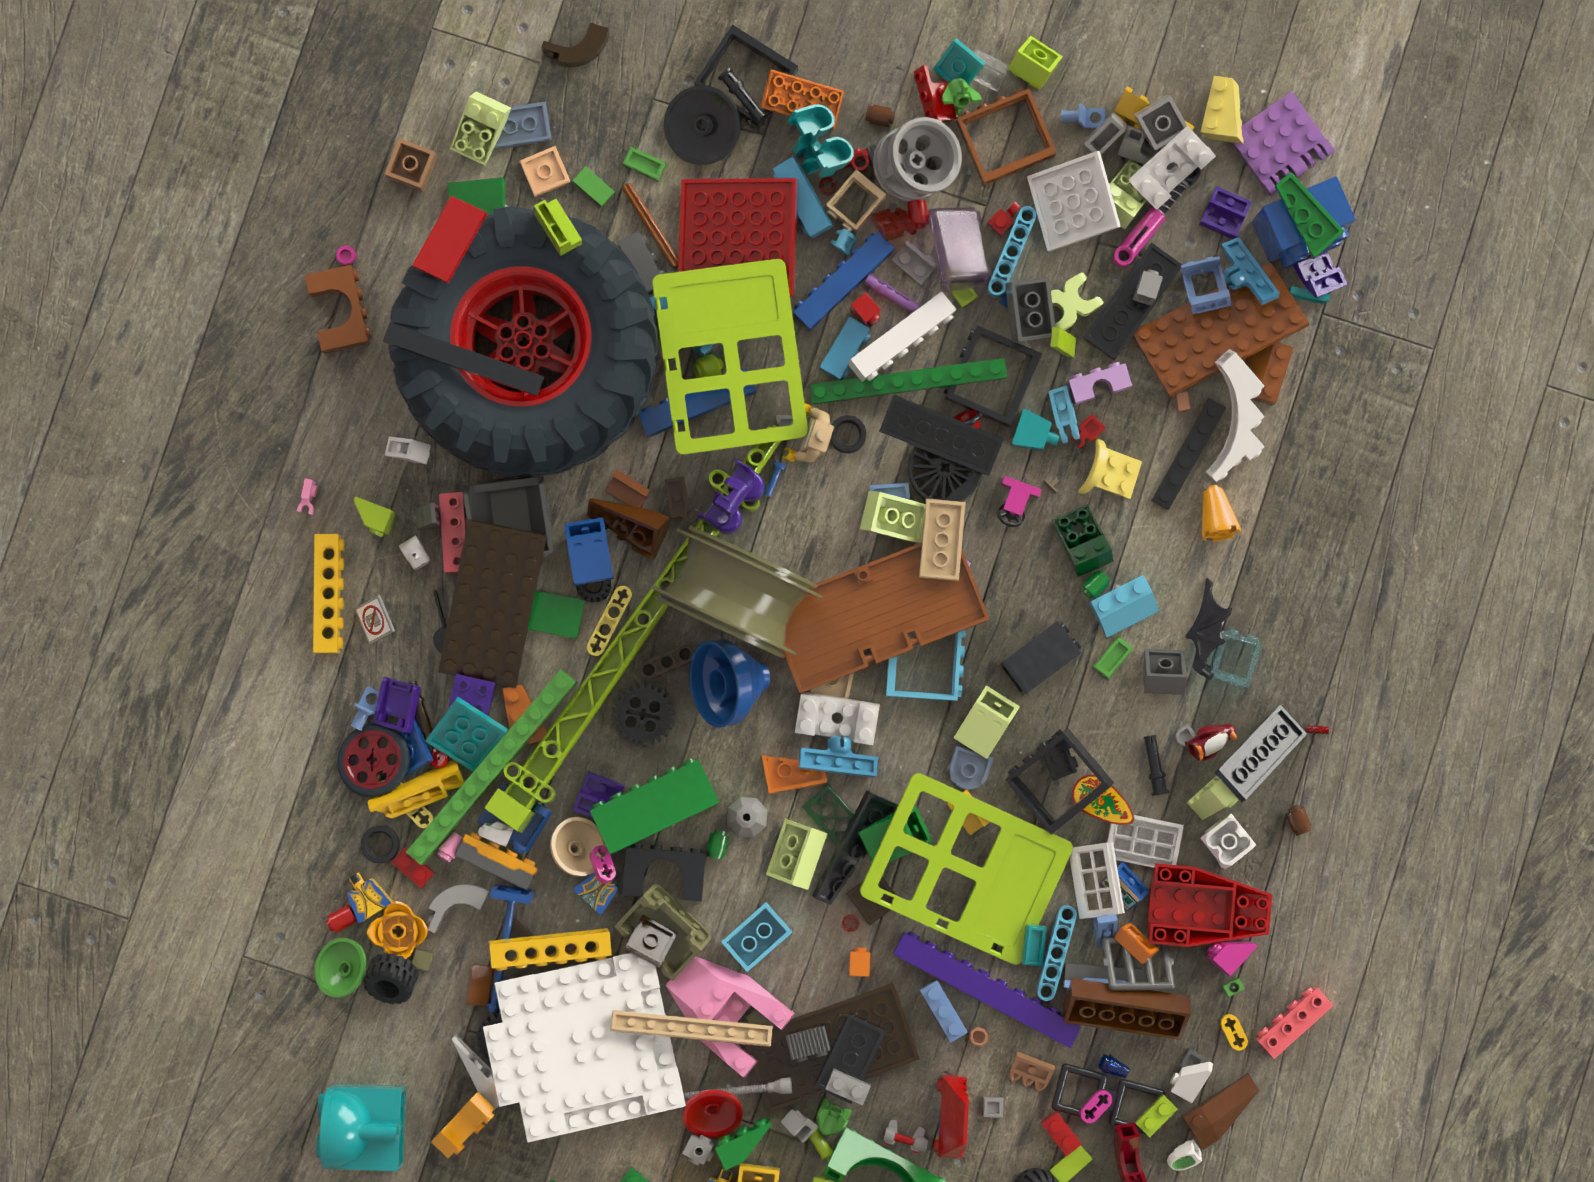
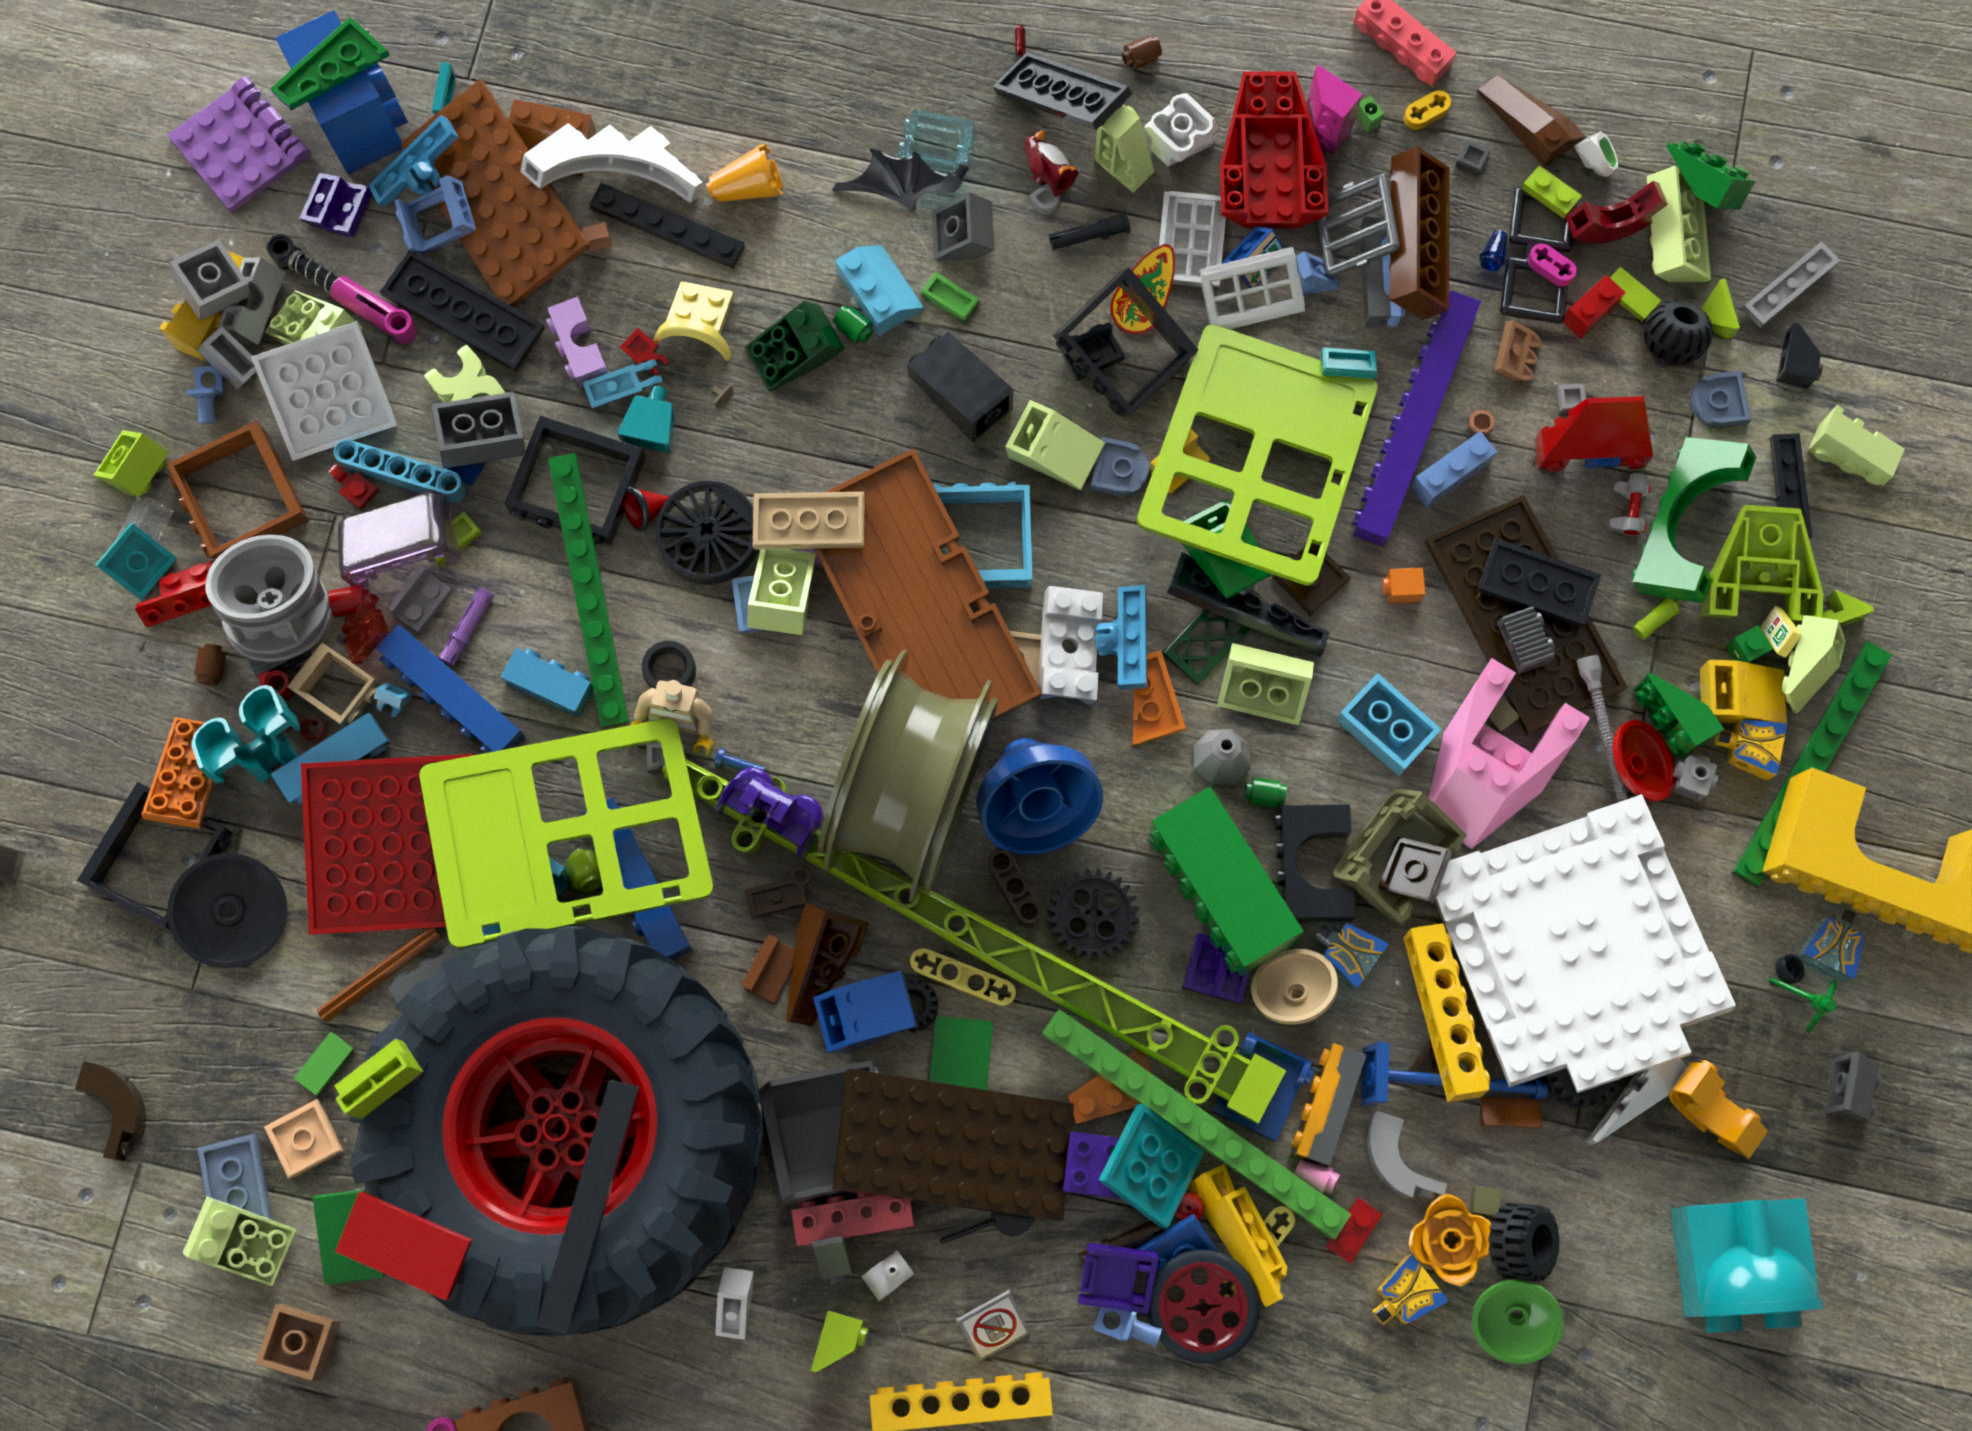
camera: 95 degrees left, 10 degrees down
red brick [326,904,358,933] -> none
black tyre [361,826,400,863] -> none
white rock [478,821,513,847] -> none
dark pink beam [590,845,616,884] -> none
tan tile [610,1010,773,1047] -> none
bright green tile [623,147,666,181] -> none
black pin [718,67,766,122] -> none
light grey window [781,1109,819,1143] -> none
bright green brick [817,1098,852,1136] -> none
light grey piece [825,1068,871,1105] -> none
clear red bush [842,914,860,932] -> none
white brick [848,292,956,382] -> none
red brick [850,292,881,328] -> none
black plate [879,394,1004,476] -> none
bright green brick [942,78,982,116] -> none
dark pink piece [997,476,1042,527] -> none
medium azure beam [1036,905,1077,1001] -> none
lime tile [1050,327,1076,358] -> none
orange slope [1114,923,1159,964] -> none
white piece [1129,126,1216,210] -> none
light grey piece [1133,270,1163,306] -> none
white slope [1170,1062,1213,1103] -> none
light yellow wedge [1201,76,1244,144] -> none
slope [1294,252,1348,298] -> none

